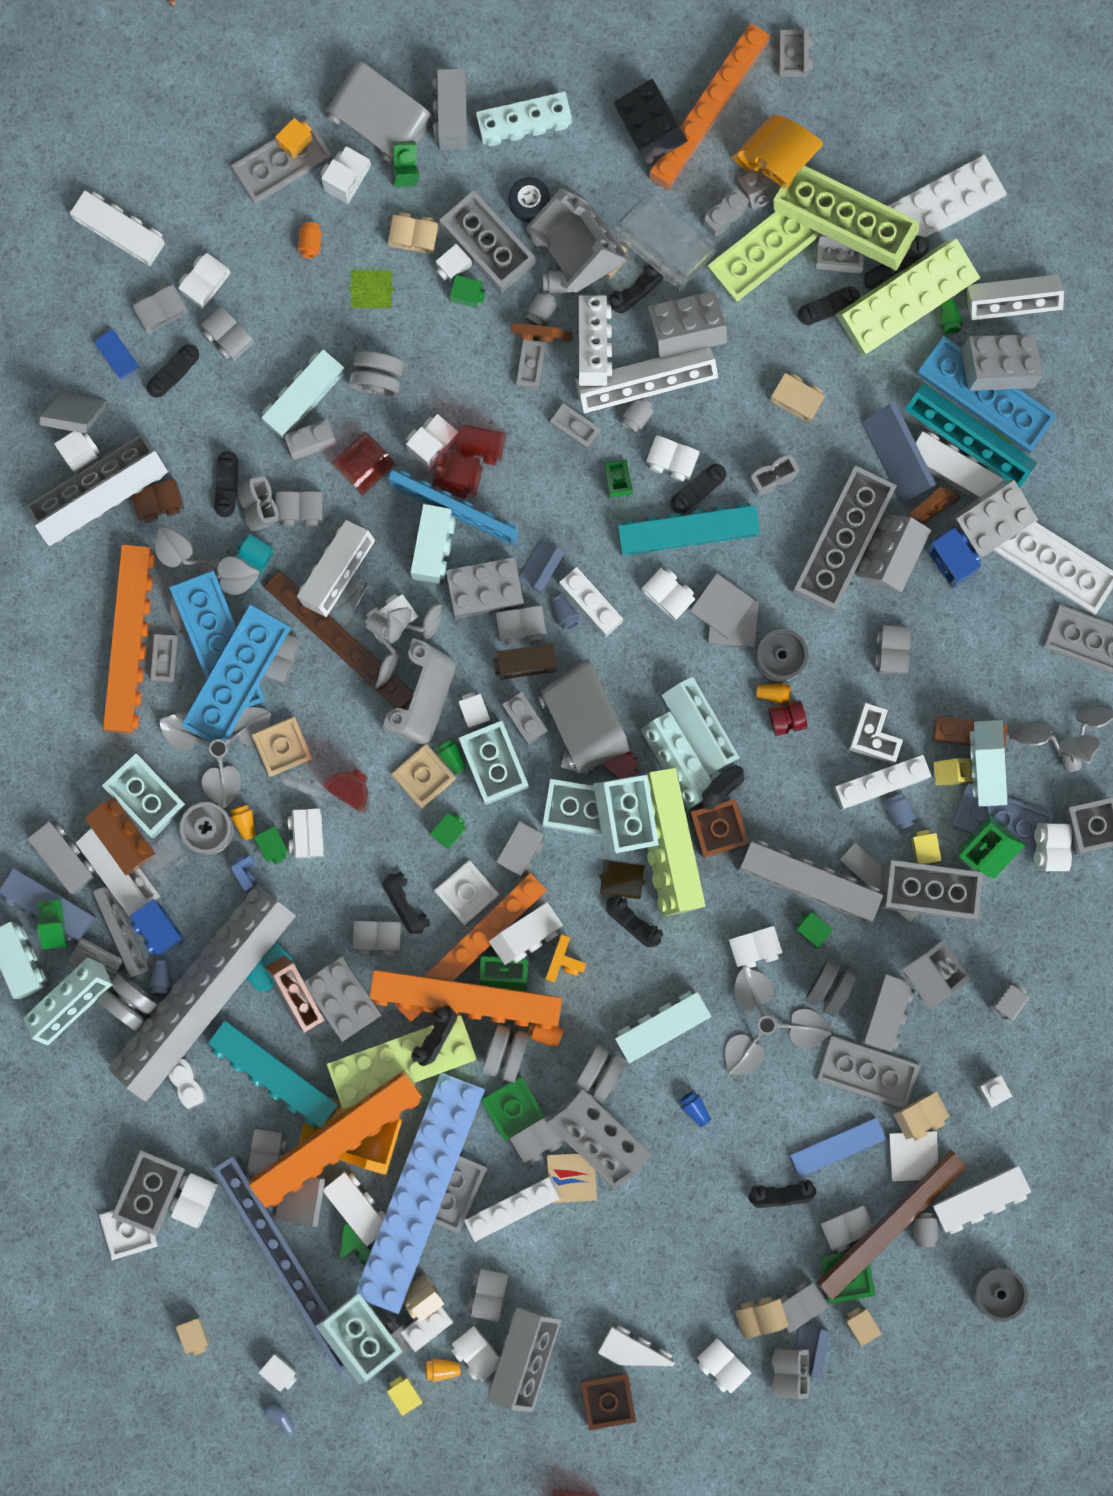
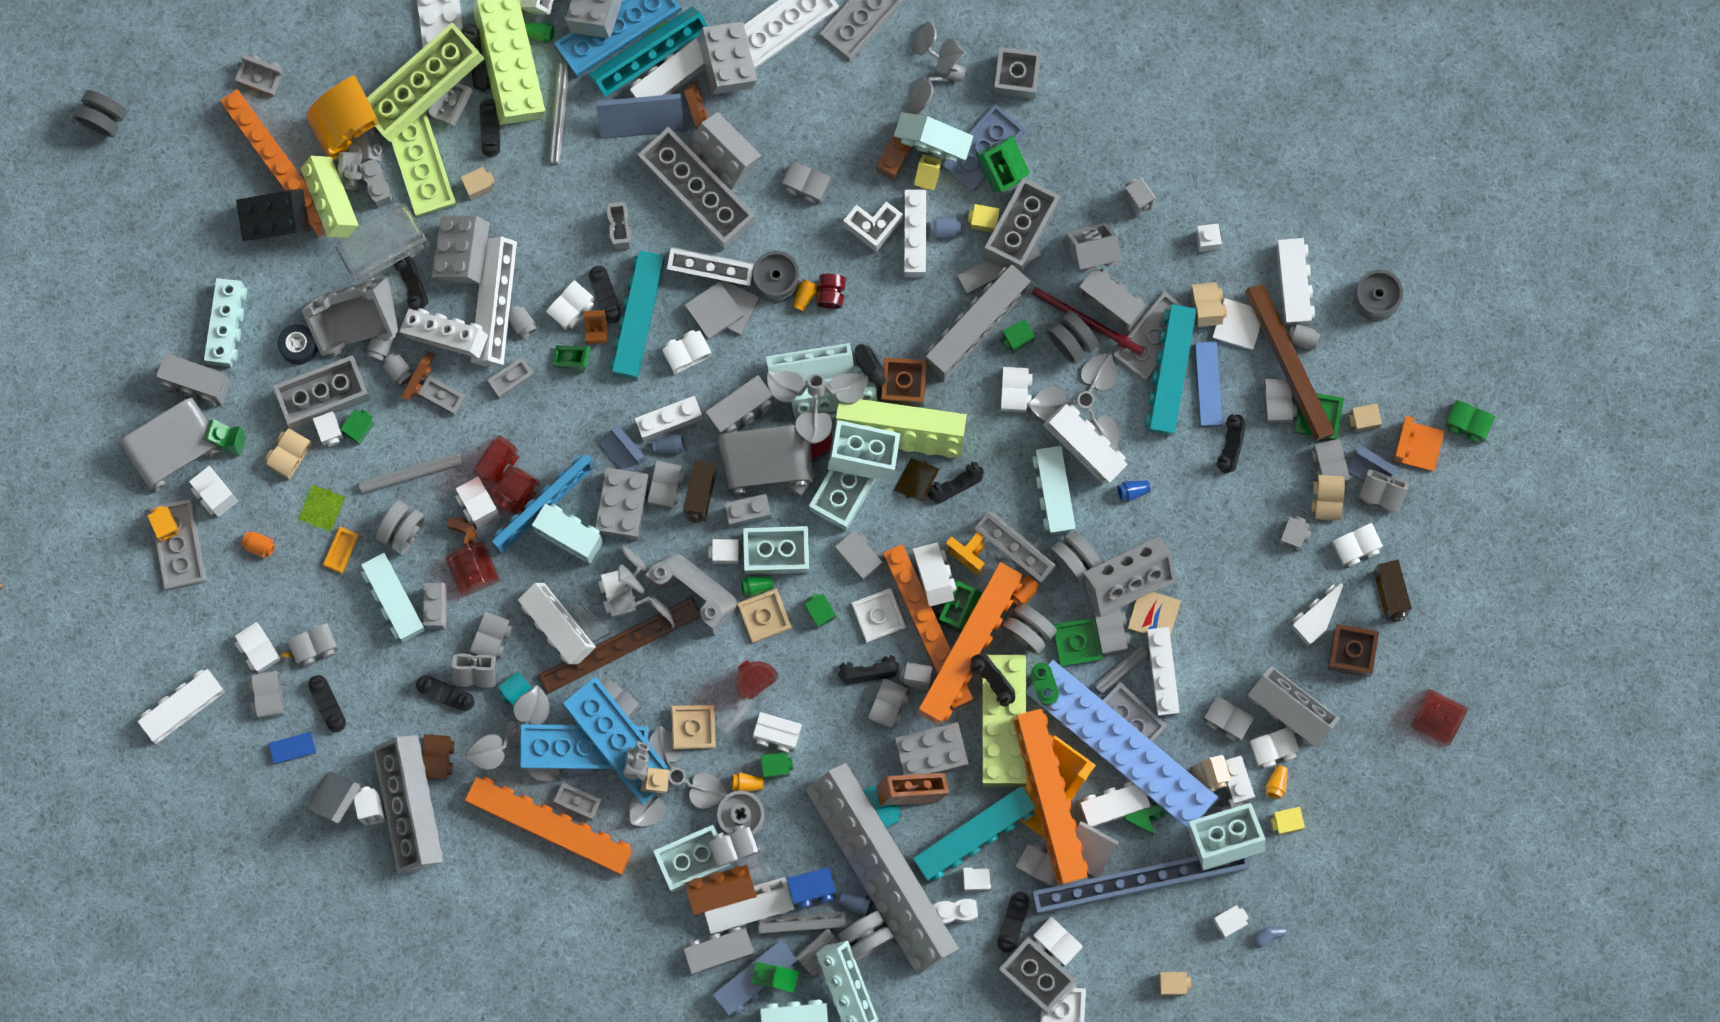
camera: 65 degrees left, 5 degrees down
medium blue bracket [231,855,256,894] -> none
tan brick [770,373,825,424] -> none
blue brick [926,528,981,588] -> none
white brick [1033,823,1072,871] -> none
none -> clear piece [280,652,295,685]
none -> yellowish green brick [301,156,359,238]
none -> light orange tile [323,526,360,574]
none -> light grey hips [337,152,362,190]
none -> light grey axle [358,453,462,494]
none -> dark orange bracket [447,516,477,548]
none -> tan brick [461,167,495,200]
none -> light grey axle [548,63,569,165]
none -> dark orange bracket [583,310,608,344]
none -> light grey hips [623,741,649,780]
none -> tan brick [641,768,669,794]
none -> white brick [667,247,755,286]
none -> light grey brick [706,375,774,436]
none -> light grey brick [708,825,758,868]
none -> light grey plant [767,371,868,443]
none -> light grey brick [900,662,933,691]
none -> white panel [963,867,991,891]
none -> light grey fence [975,511,1059,582]
none -> black piece [997,892,1030,953]
none -> dark red bar [1031,287,1144,356]
none -> green plate [1031,663,1059,706]
none -> white brick [1043,404,1128,484]
none -> light grey axle [1095,646,1148,694]
none -> teal brick [1144,304,1197,435]
none -> light grey brick [1279,516,1311,551]
none -> dark brown window [1373,559,1412,623]
none -> orange bracket [1393,416,1444,472]
none -> green brick [1445,400,1496,443]

